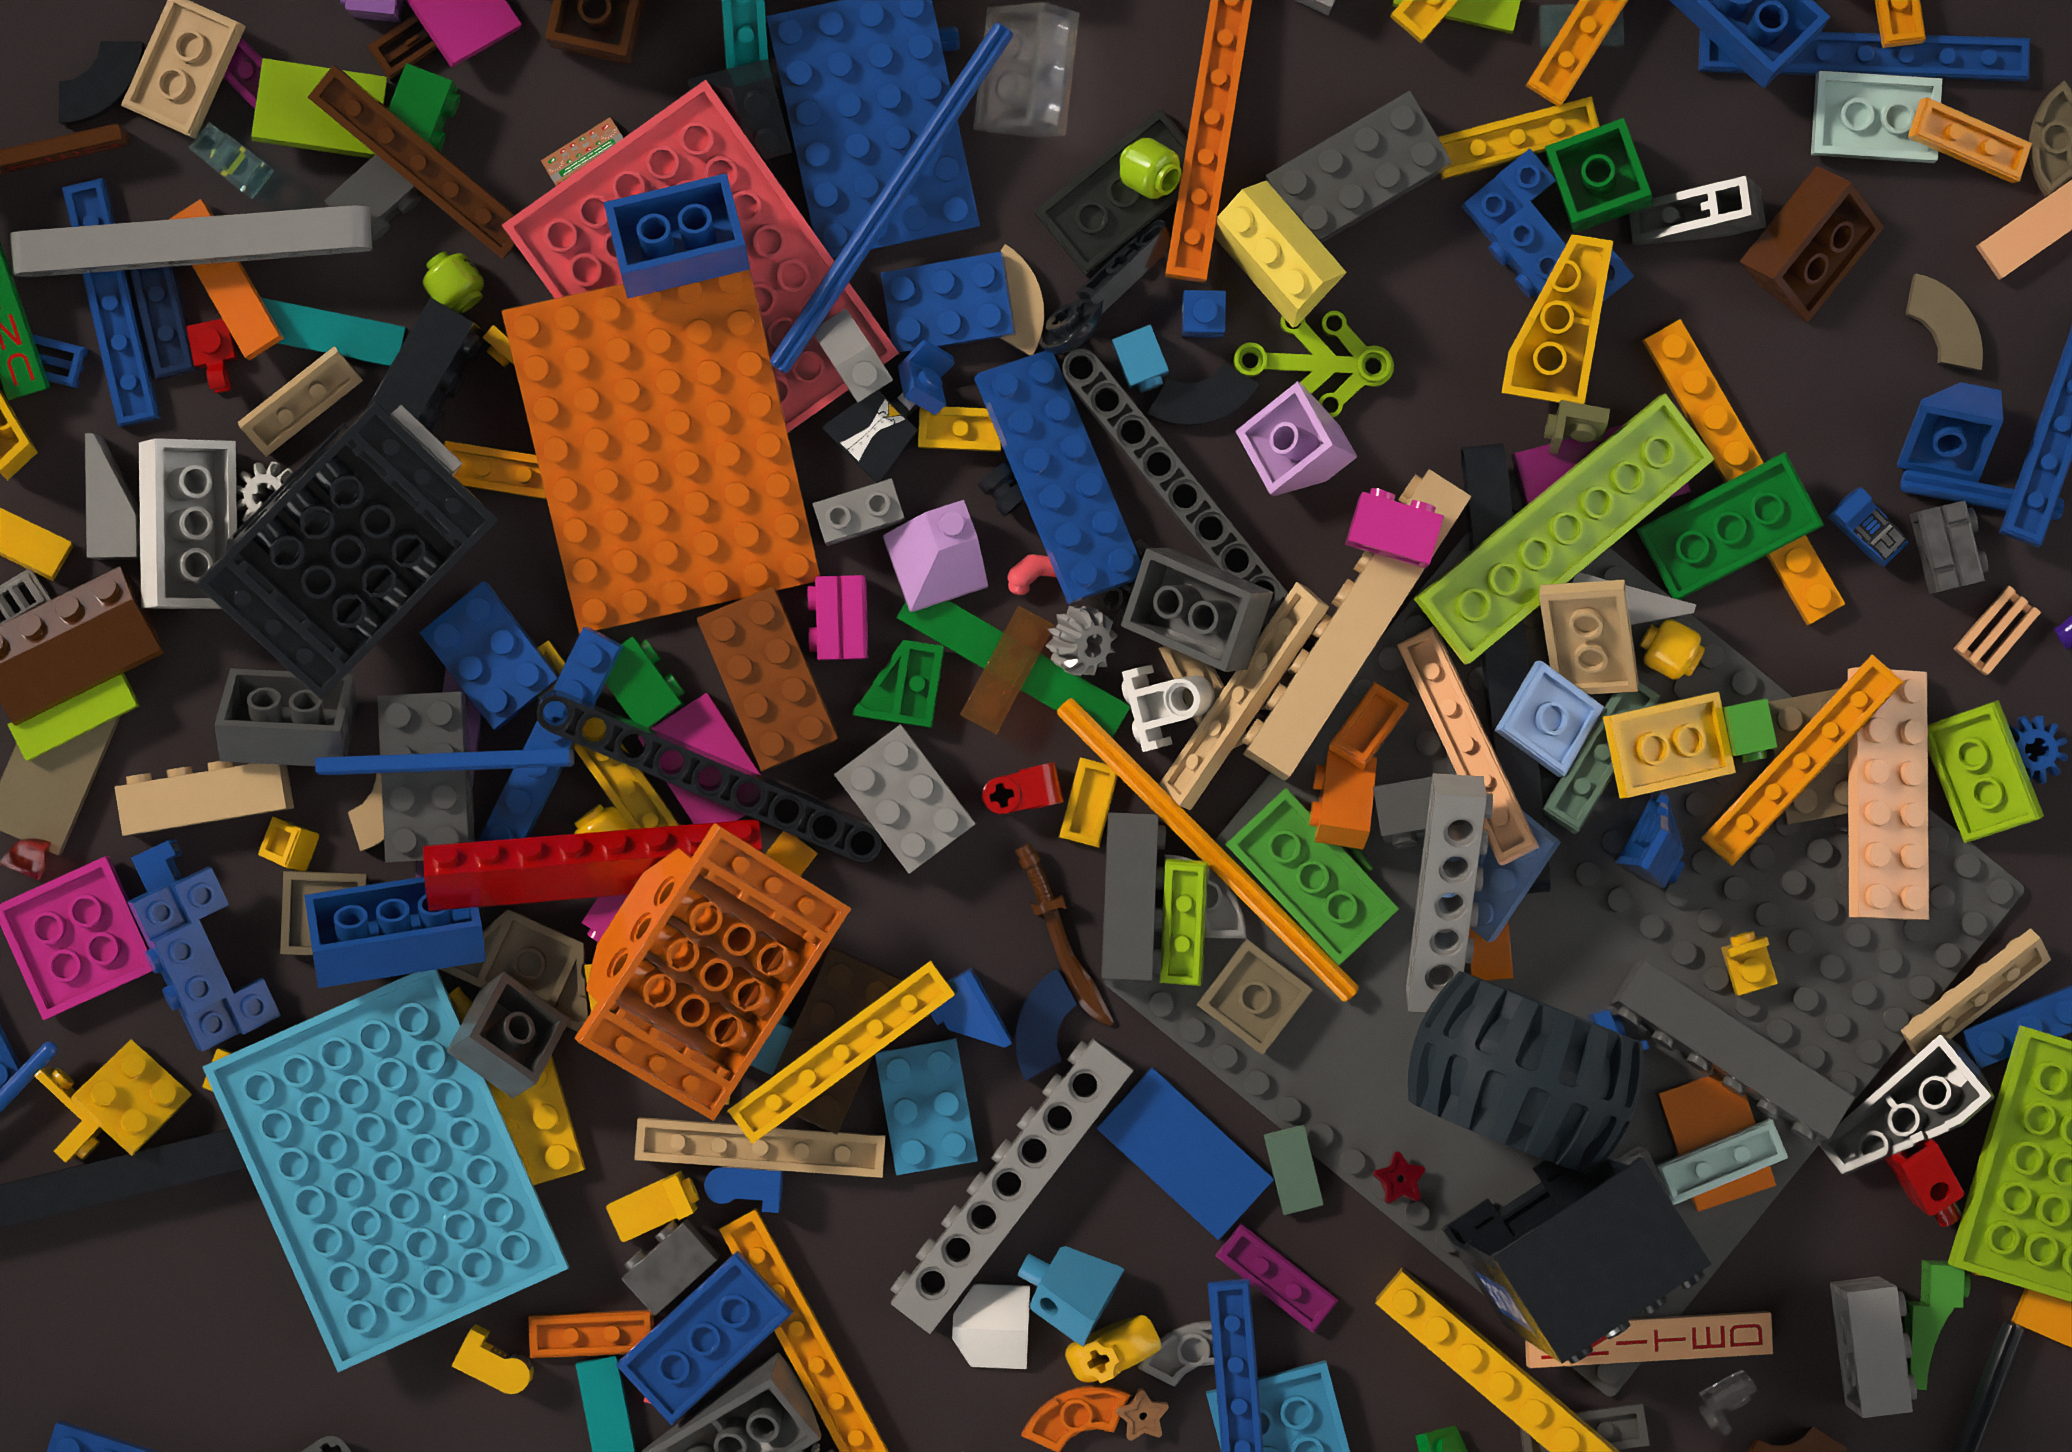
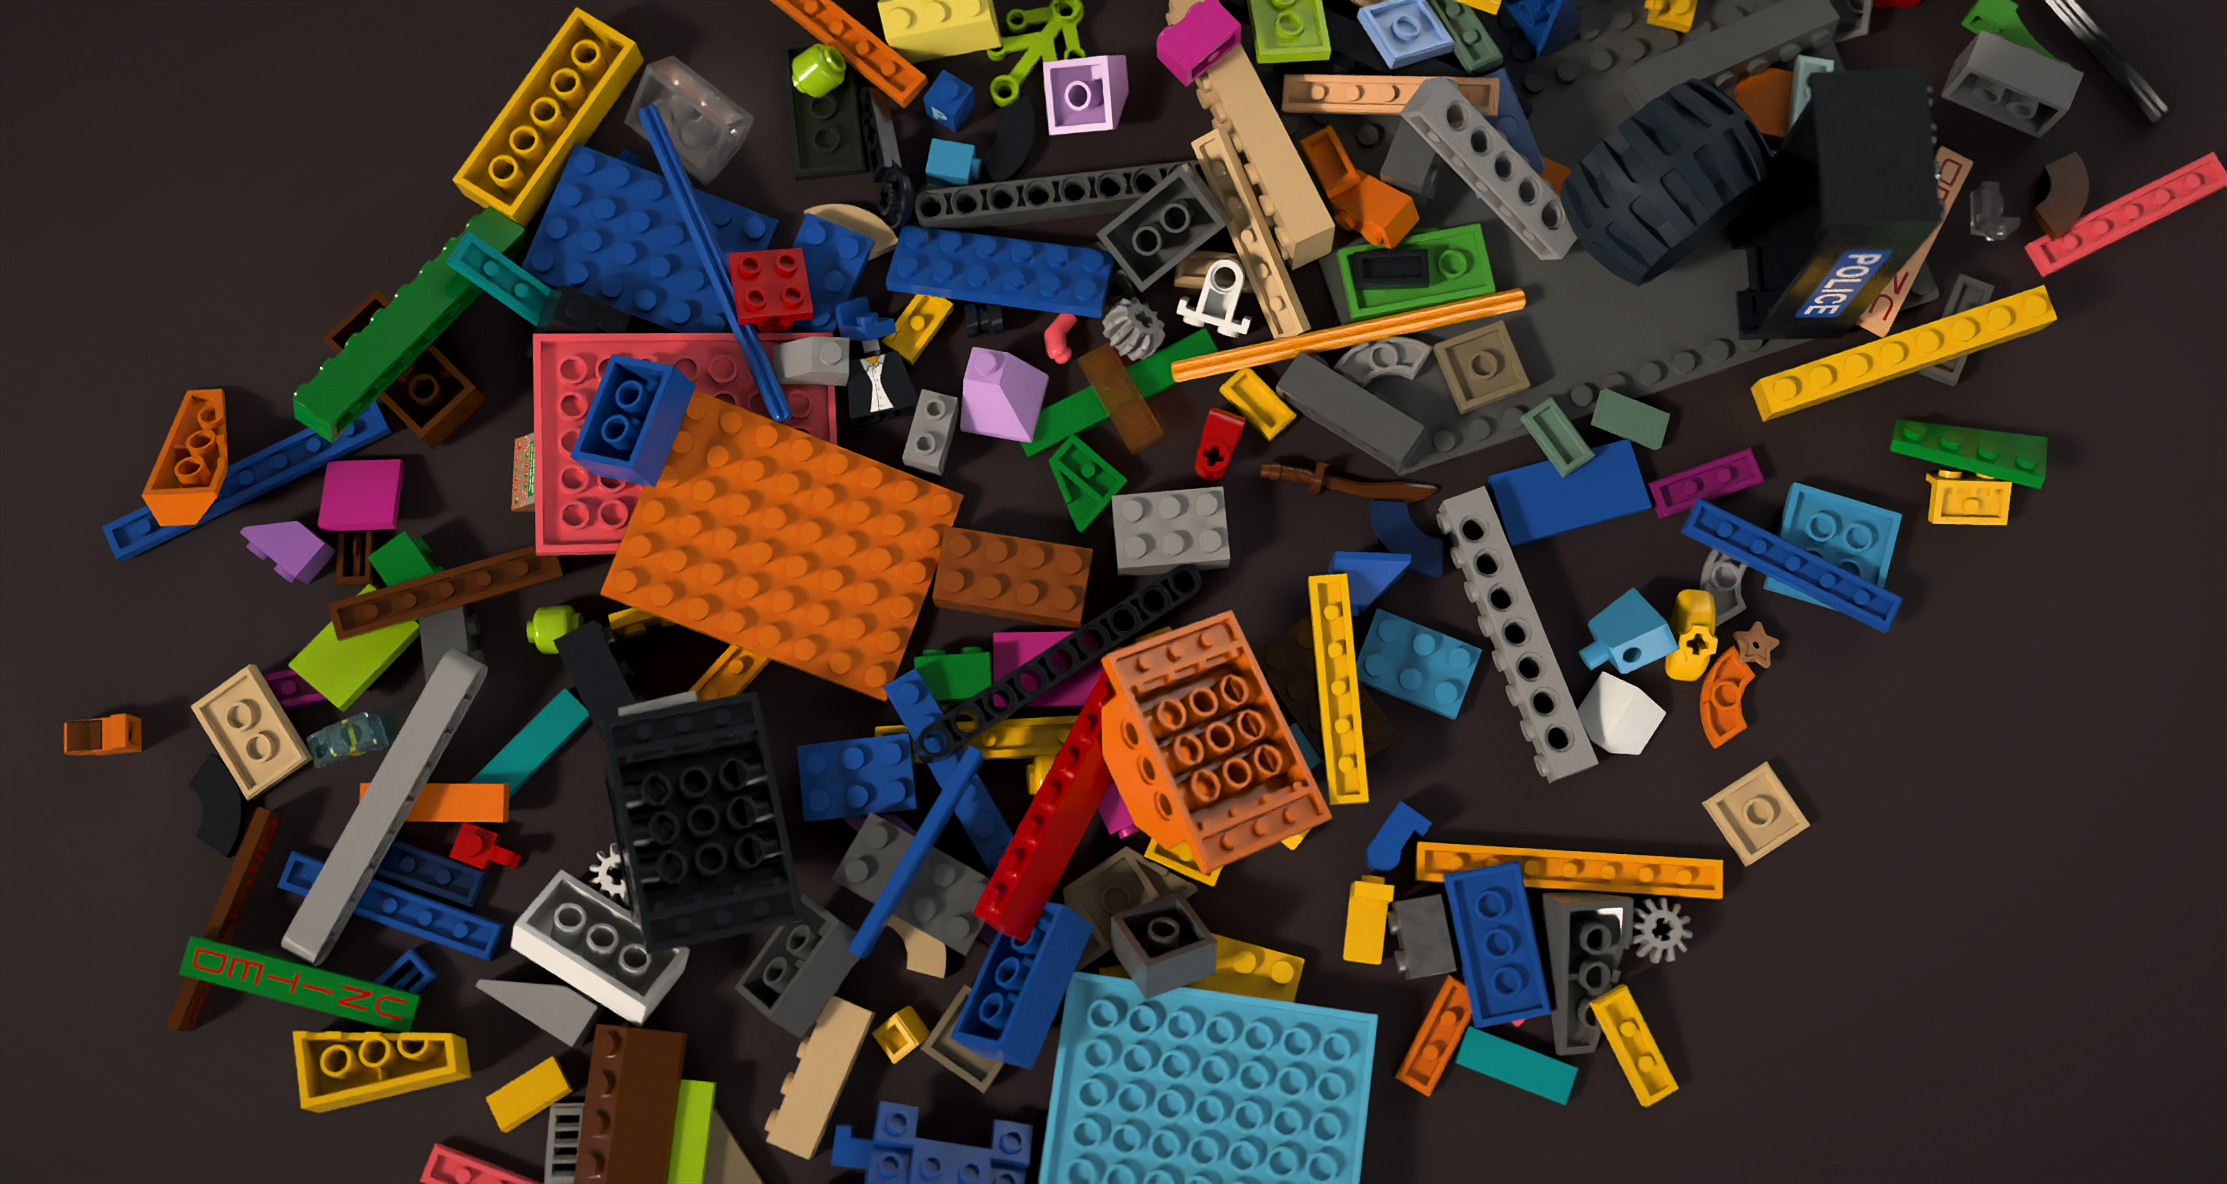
camera: 60 degrees left, 10 degrees down
tan plate [237,346,363,457] -> none
yellow leg [452,1324,534,1394] -> none
tan plate [635,1117,886,1178] -> none
dark pink brick [808,575,869,661] -> none
lime tile [1160,858,1208,986] -> none
dark red plate [1373,1151,1425,1204] -> none
none -> red plate [728,248,814,333]
none -> black tile [1353,249,1430,291]
none -> sand green tile [1520,396,1595,478]

